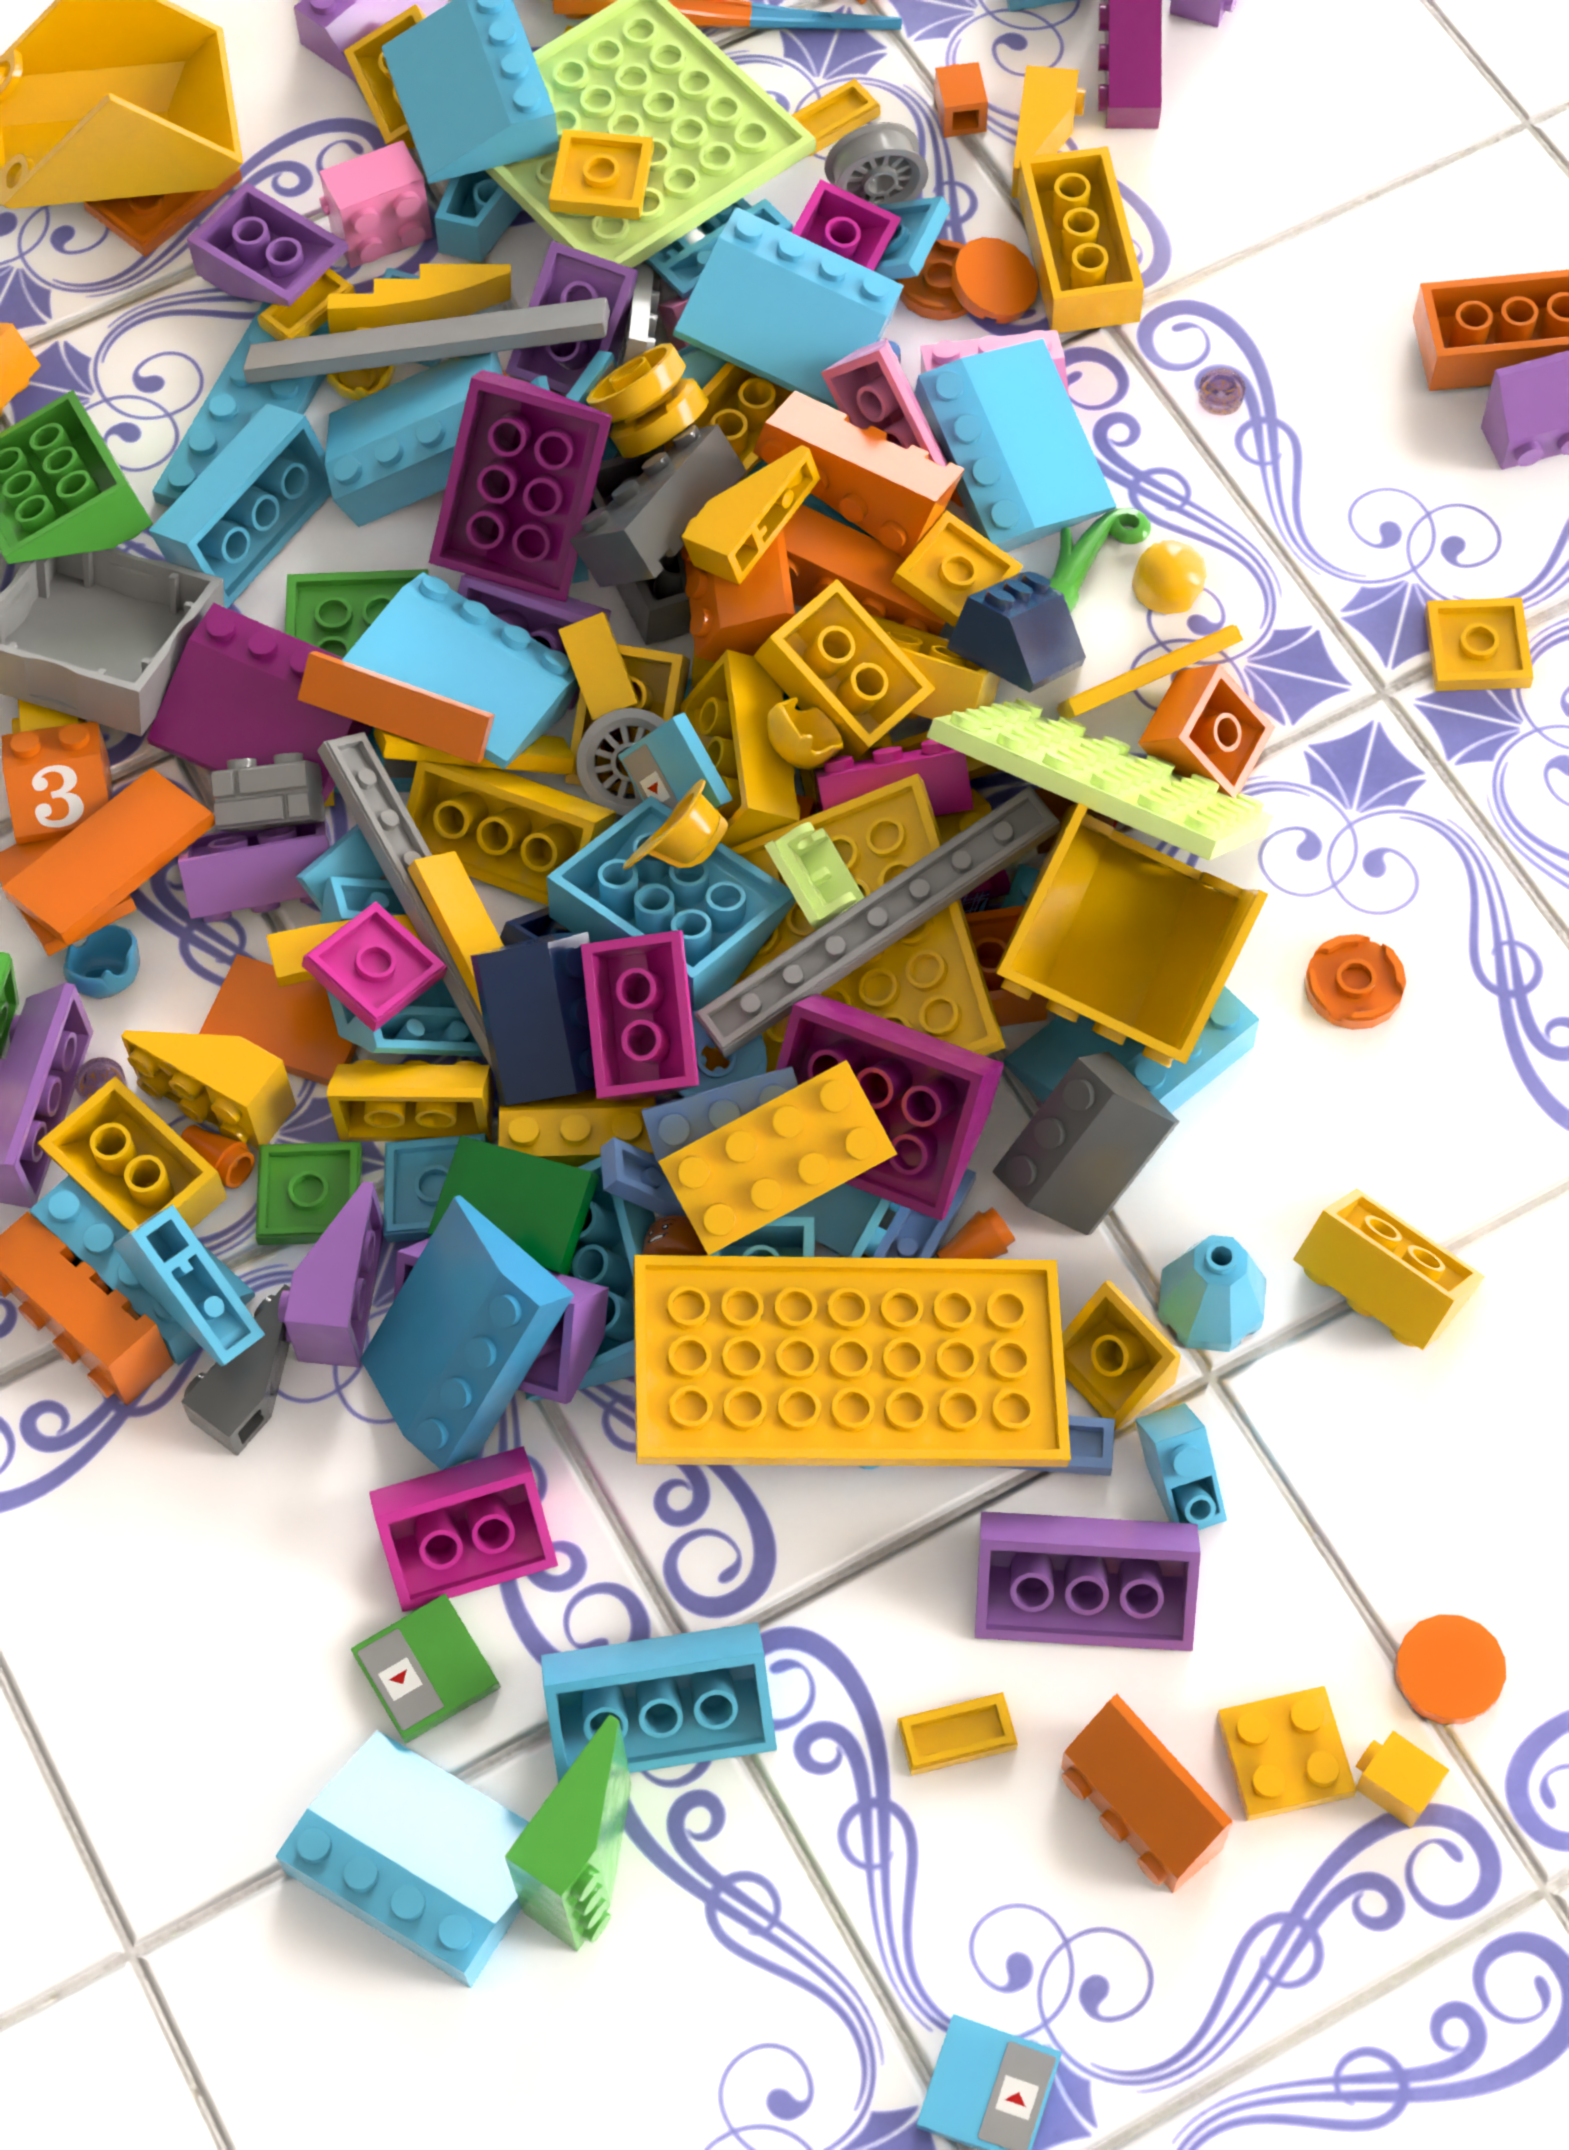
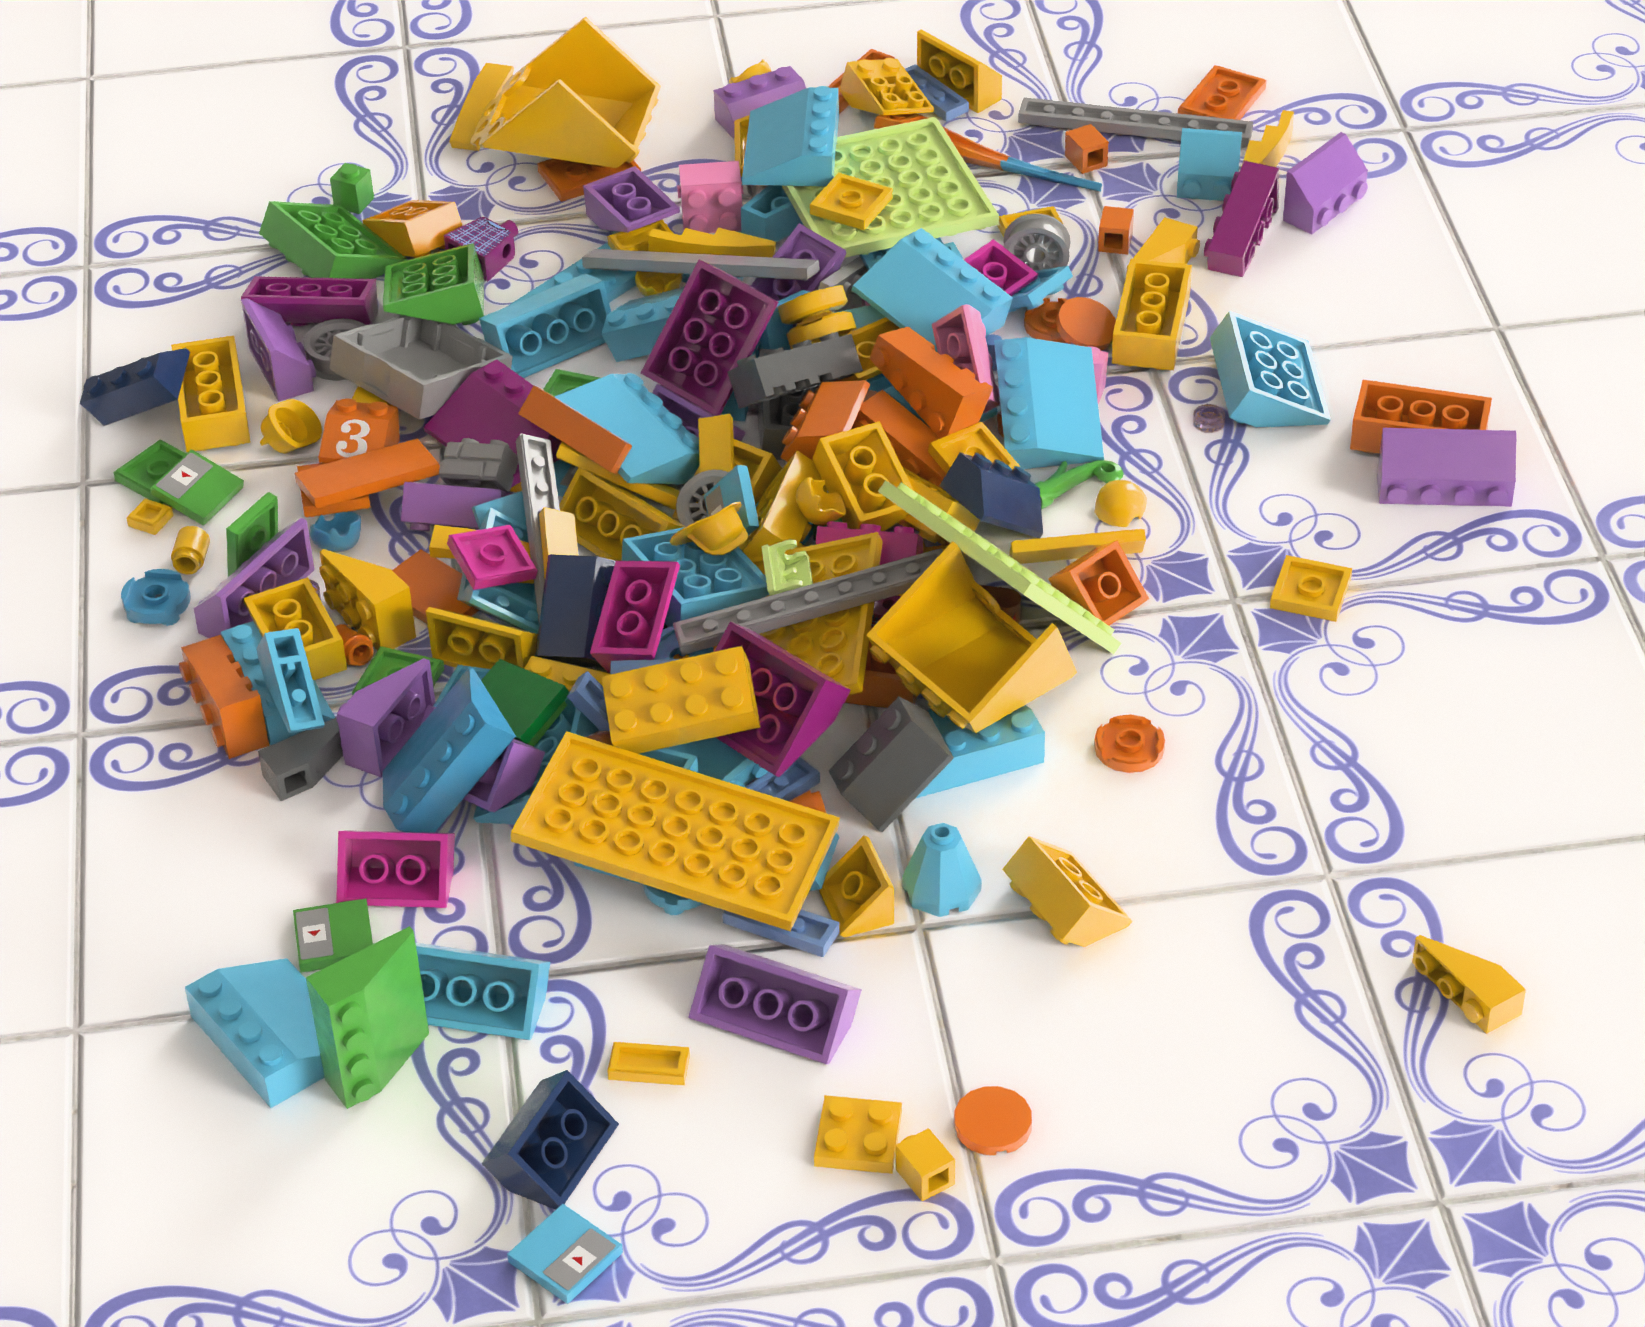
camera: 20 degrees right, 20 degrees down
yellow slope [681,445,821,585] -> none
orange slope [1061,1694,1233,1893] -> none
medium azure slope [1135,1403,1227,1530] -> none
none -> magenta torso [444,217,519,282]
none -> dark blue slope [481,1070,619,1210]
none -> medium azure slope [1210,311,1331,428]

